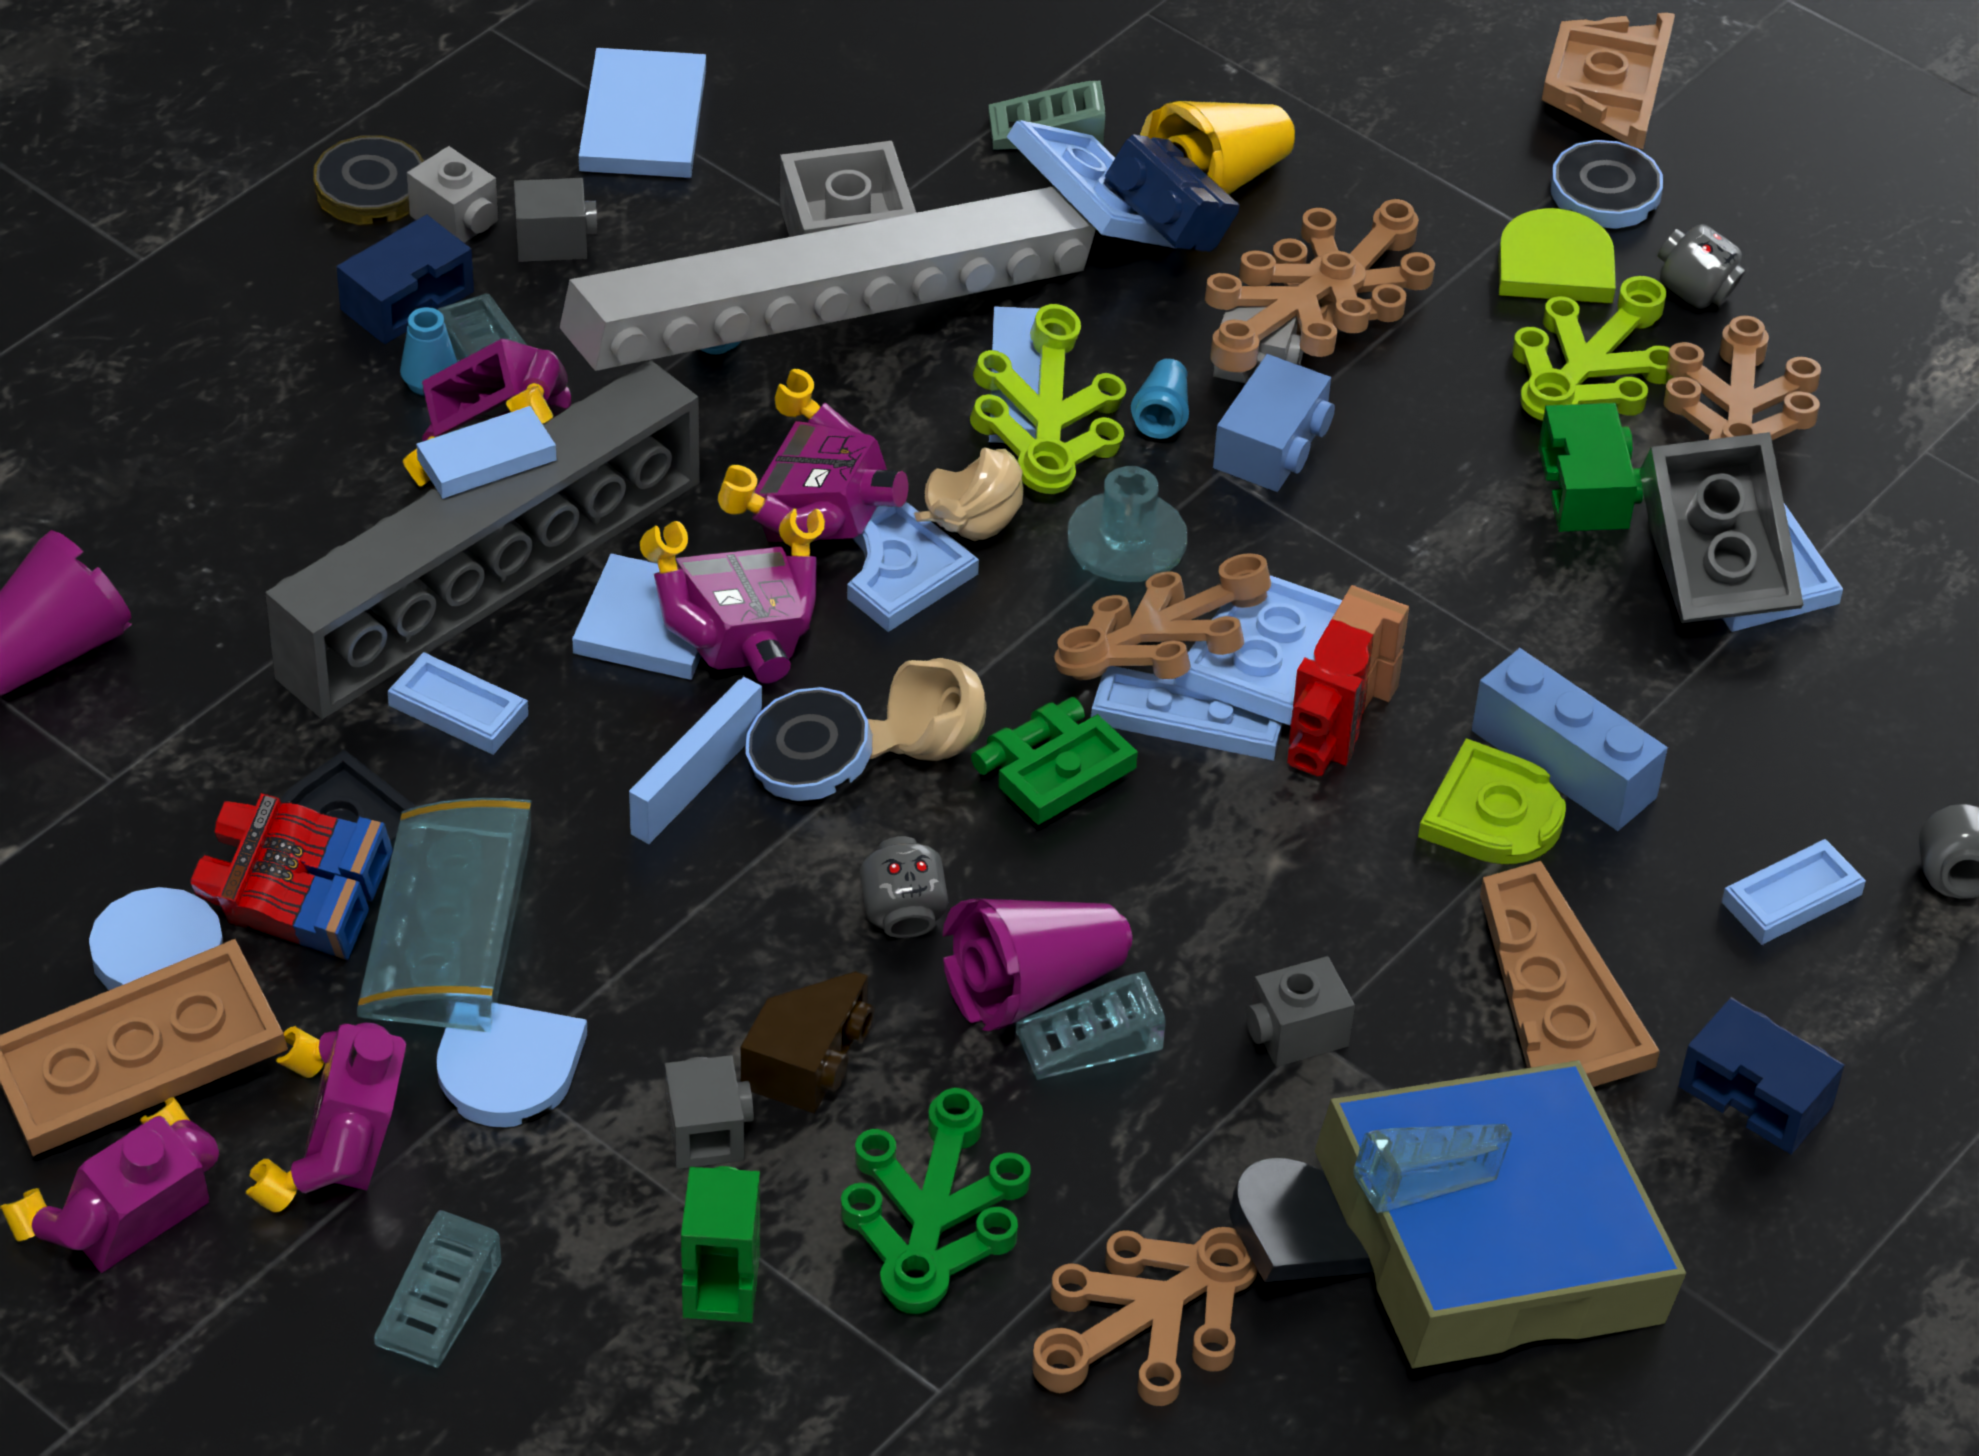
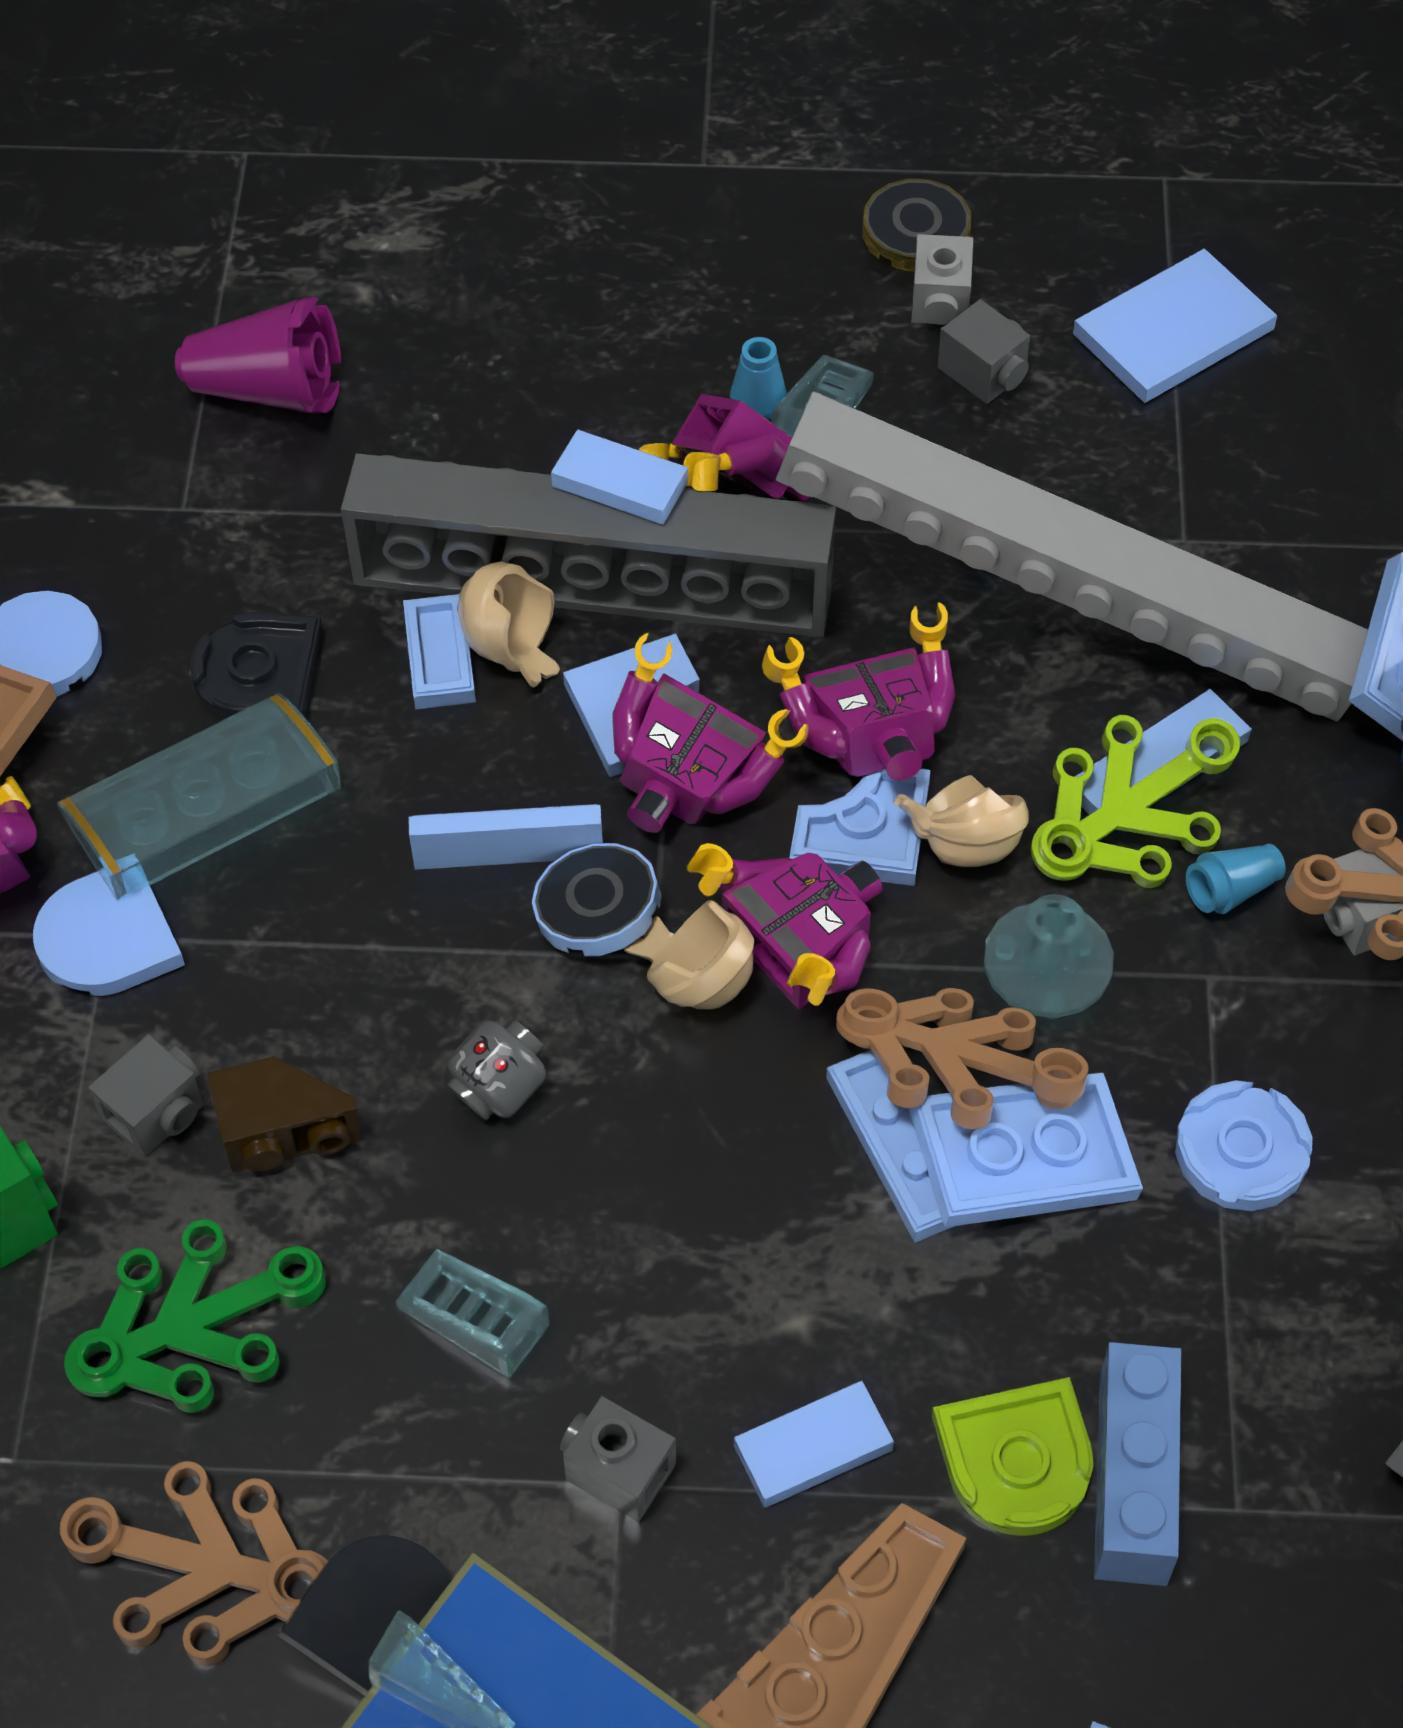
camera: 55 degrees right, 10 degrees up
hips [191,793,393,960] -> none
dark blue brick [336,214,474,345] -> none
light grey brick [780,141,916,237] -> none
magenta cone [943,898,1132,1032] -> none
green plate [971,697,1138,825] -> none
medium blue brick [1213,354,1335,492] -> none
red hips [1287,585,1409,776] -> none
none -> tan hat [457,562,560,687]
none -> magenta torso [686,843,883,1010]
none -> light blue tile [734,1381,894,1508]
none -> light blue tile [1175,1080,1313,1211]

